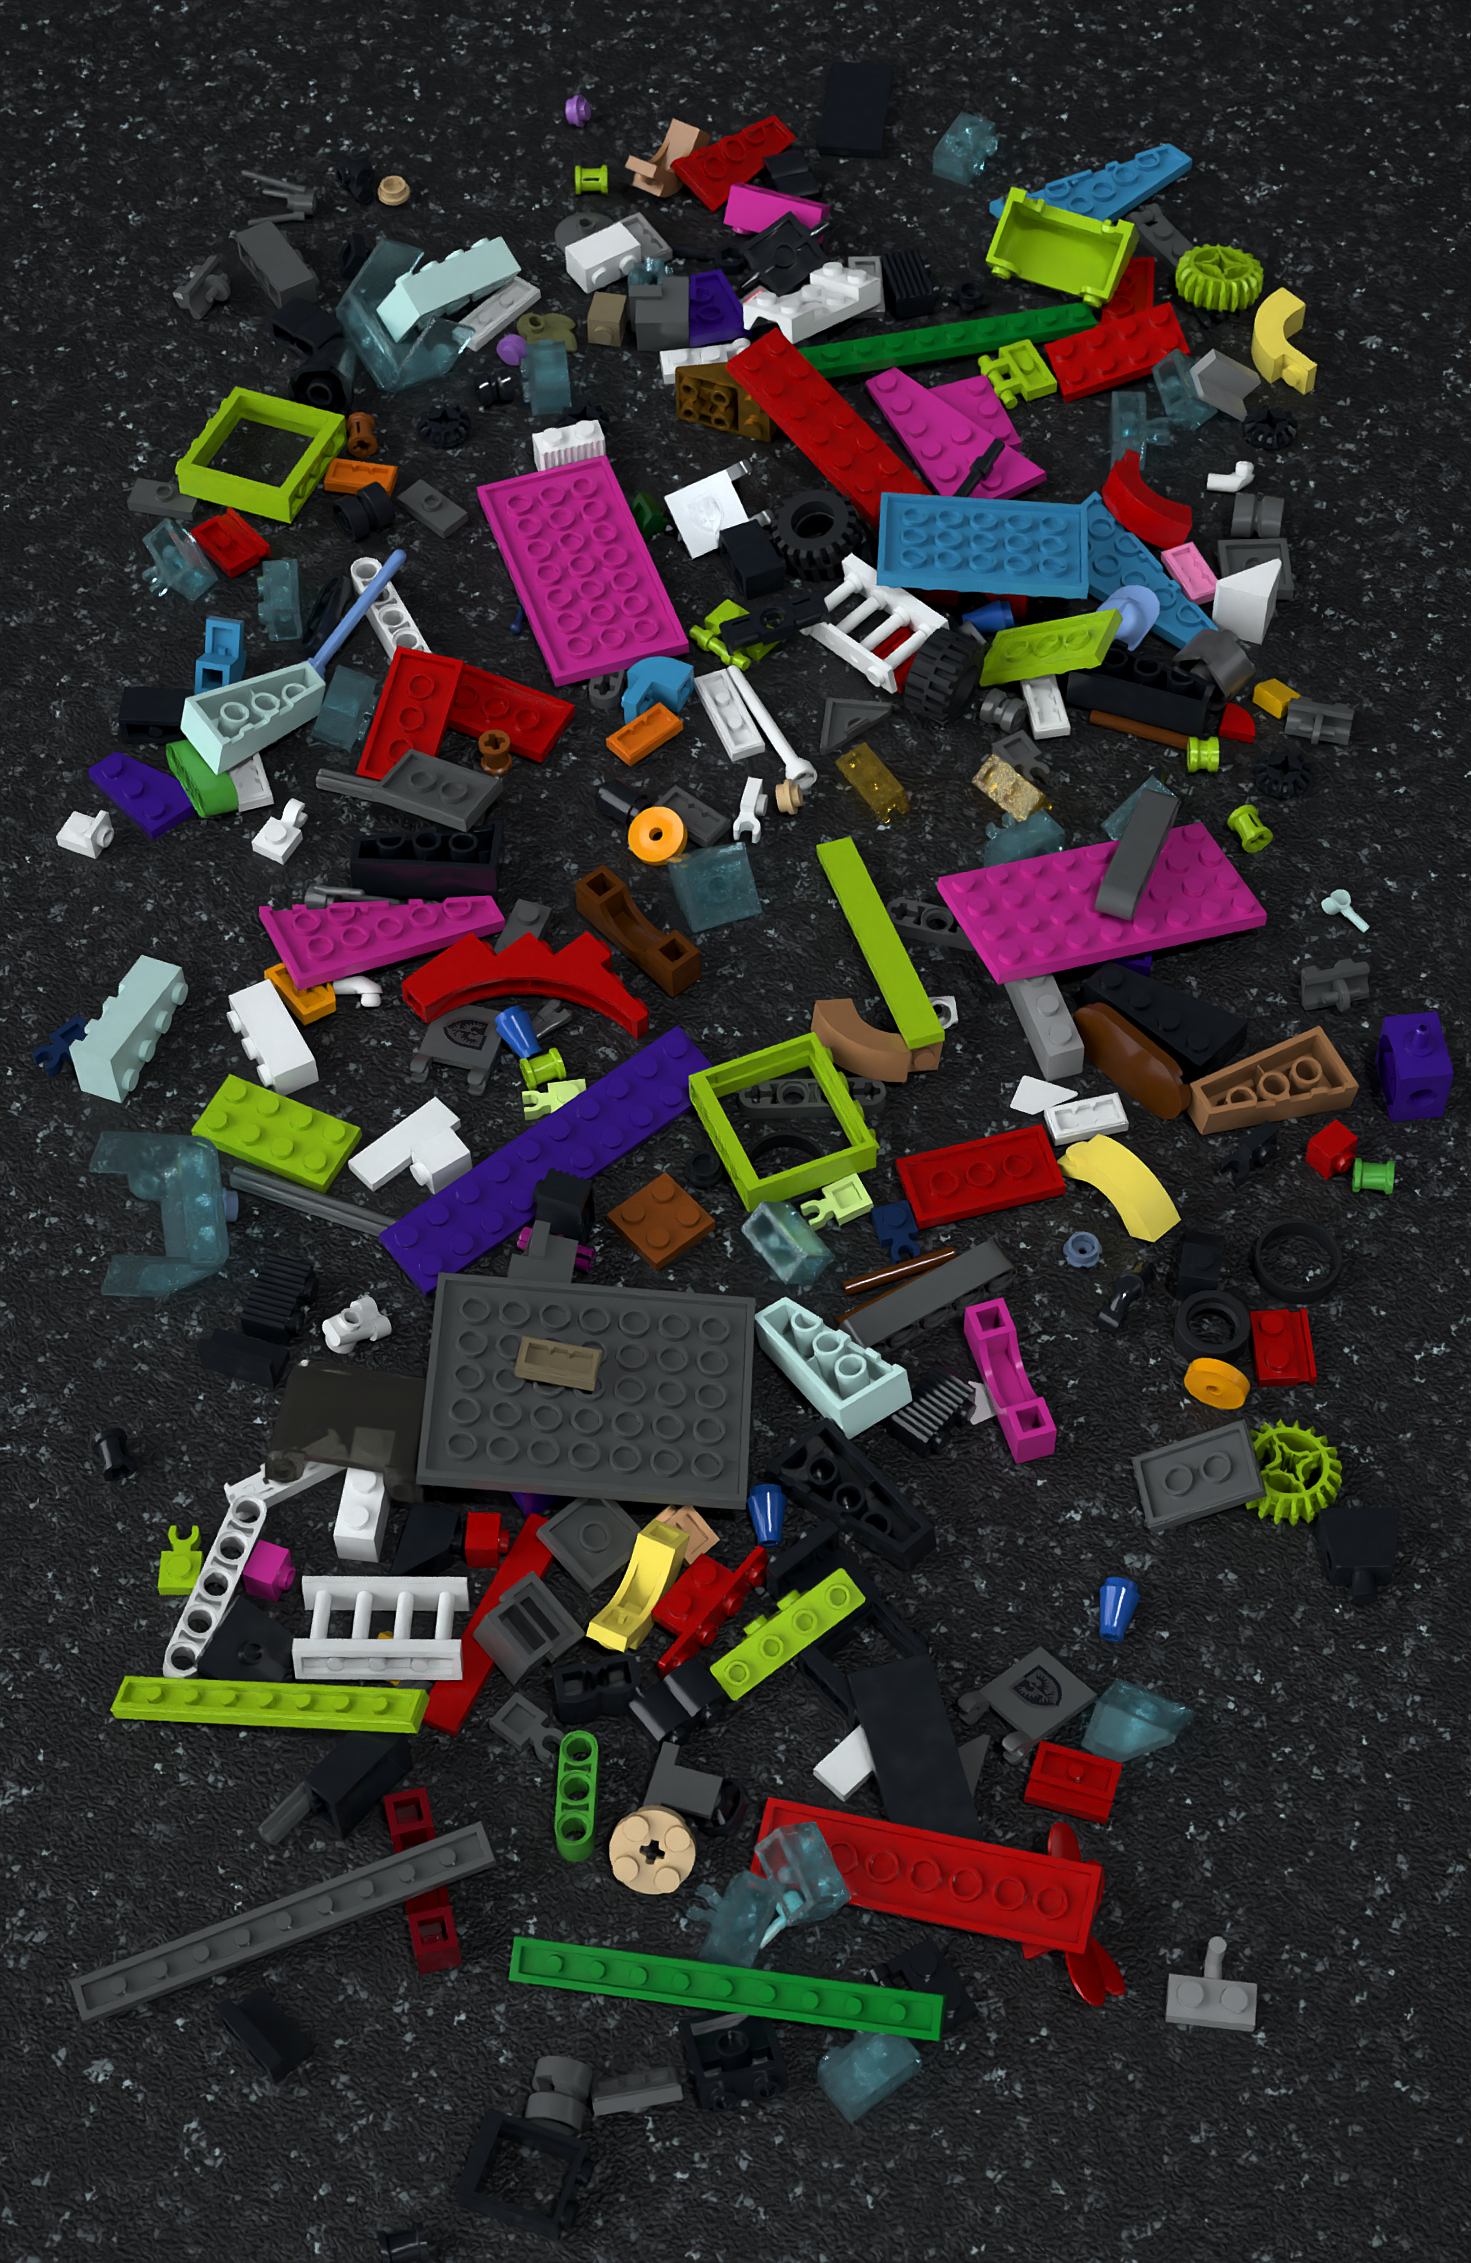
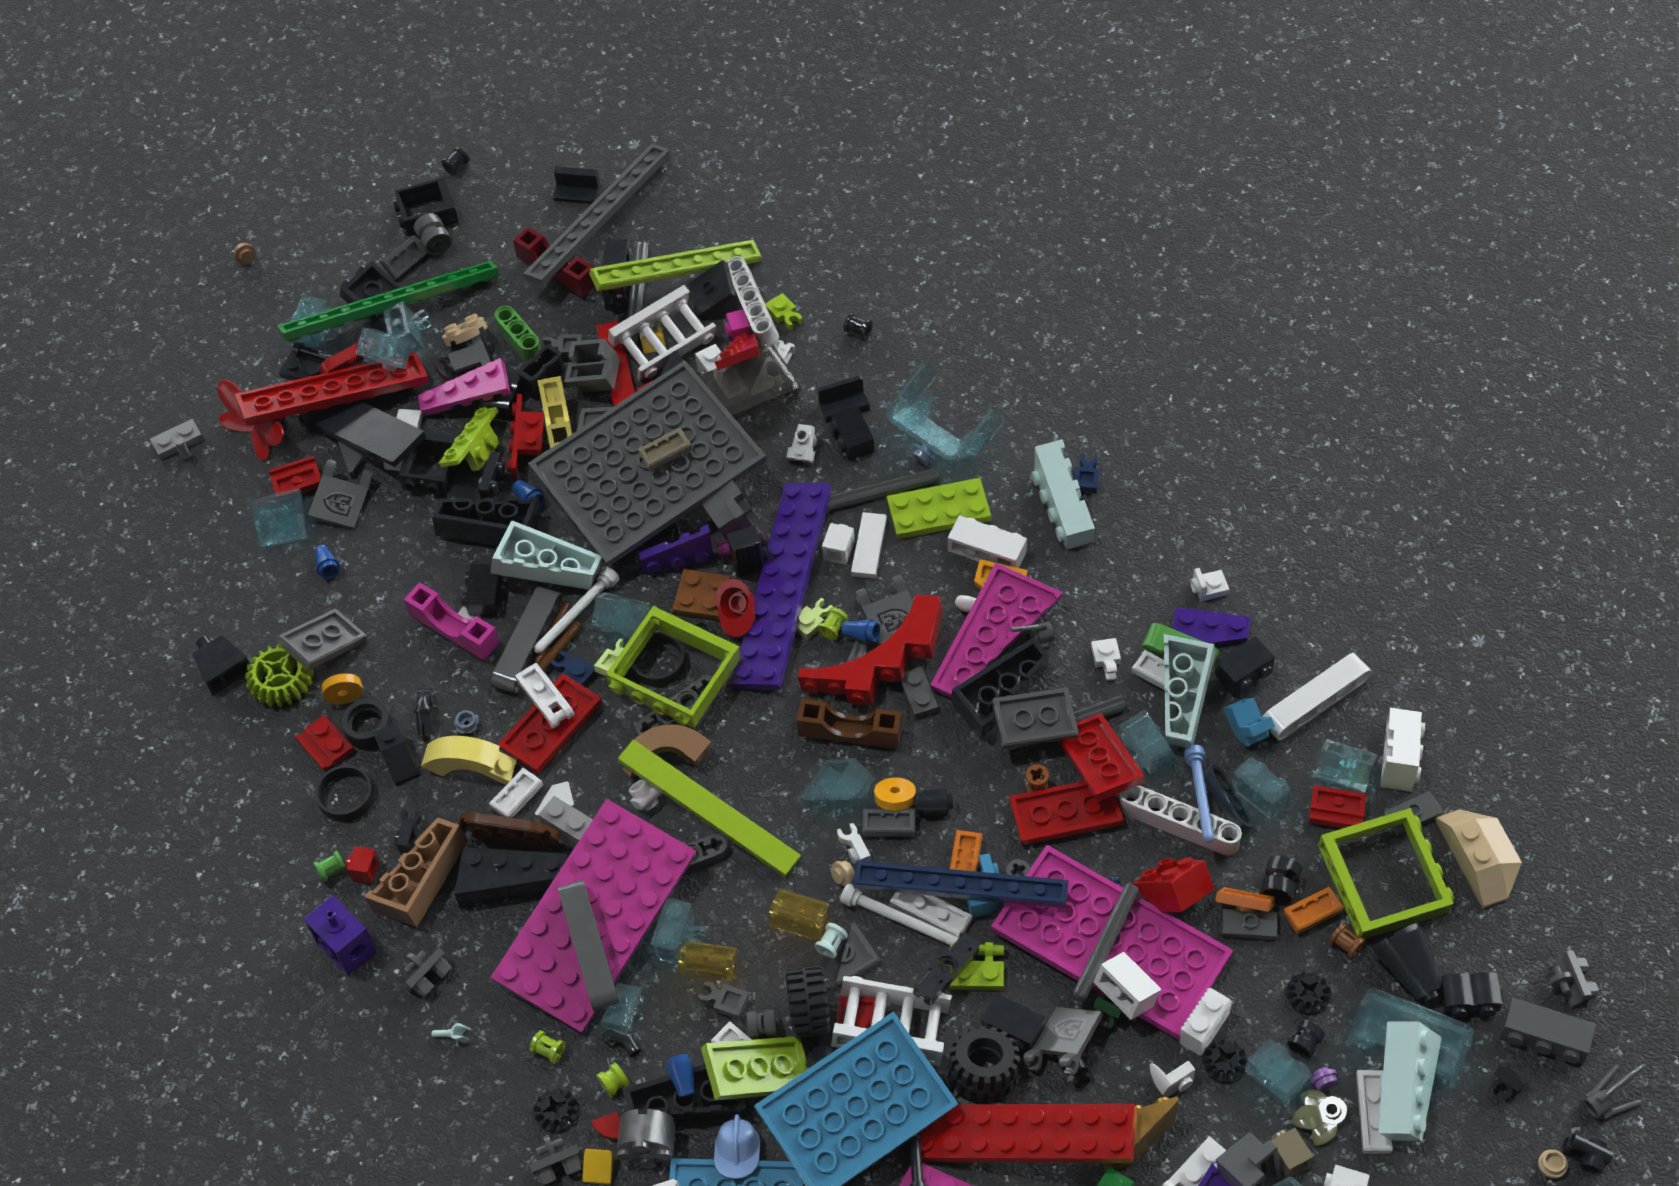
camera: 145 degrees right, 0 degrees up
none -> red beam [319,336,381,374]
none -> dark pink wing [418,358,511,416]
none -> white plate [515,663,575,729]
none -> white piece [534,566,619,653]
none -> dark purple wing [639,524,714,574]
none -> blue cone [665,1054,695,1098]
none -> red wing [714,332,760,371]
none -> red piece [715,579,755,637]
none -> light aqua bush [814,923,848,959]
none -> dark blue tile [853,861,1069,908]
none -> dark grey axle [1073,883,1139,1001]
none -> white brick [1094,952,1162,1019]
none -> red slope [1132,857,1214,912]
none -> white plate [1150,1061,1195,1097]
none -> orange plate [1216,887,1275,912]
none -> white beam [1262,653,1372,740]
none -> white wedge [1380,708,1425,792]
none -> tan wedge [1435,809,1522,909]

